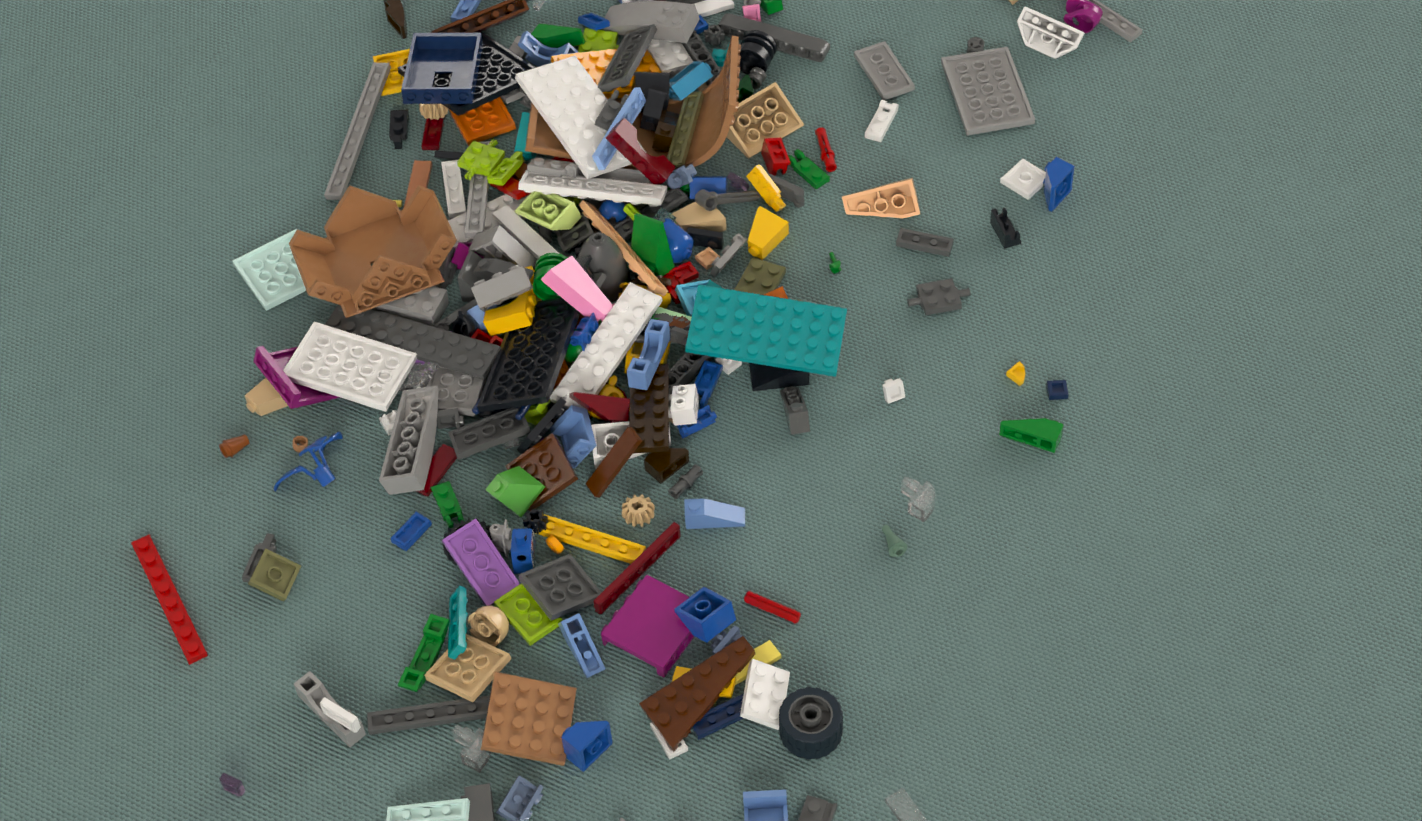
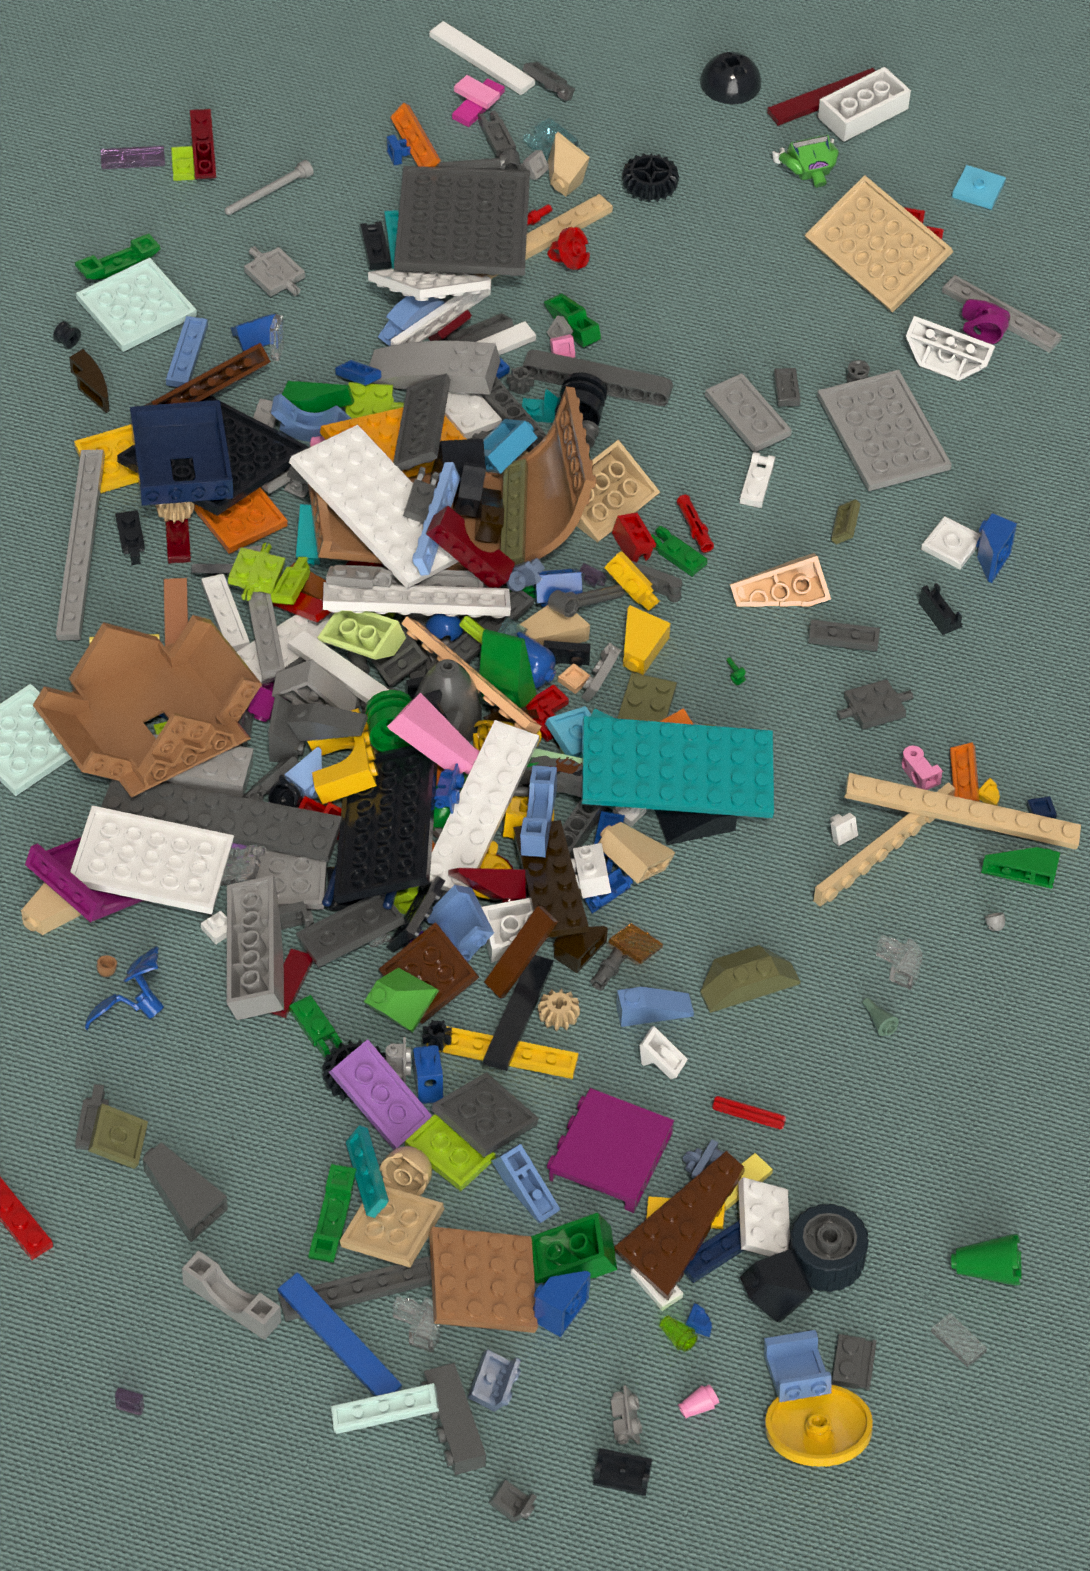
camera: 15 degrees left, 0 degrees up
dark orange cone [219,434,250,458] -> none
white tile [320,697,361,733] -> none
blue plate [390,511,432,551] -> none
light grey wedge [471,265,533,312] -> none
light orange tile [546,535,564,554] -> none
dark red tile [593,522,681,615] -> none
blue slope [674,587,736,643] -> none
dark grey slope [780,386,810,435] -> none
none -> dark grey slope [143,1142,228,1242]
none -> blue tile [278,1272,402,1396]
none -> black tile [483,955,554,1071]
none -> green slope [531,1212,617,1283]
none -> tan slope [599,822,675,884]
none -> clear orange piece [608,923,664,964]
none -> white slope [640,1026,688,1079]
none -> clear neon green cone [659,1315,698,1352]
none -> blue tile [685,1303,712,1337]
none -> olive wedge [700,945,801,1013]
none -> black slope [740,1249,814,1322]
none -> dark grey plate [774,368,801,407]
none -> tan plate [813,782,955,907]
none -> olive plate [831,499,861,545]
none -> tan plate [844,773,1081,849]
none -> bright pink leg [902,746,943,790]
none -> orange tile [950,742,980,802]
none -> green cone [951,1234,1022,1286]
none -> light grey hinge [985,912,1005,931]

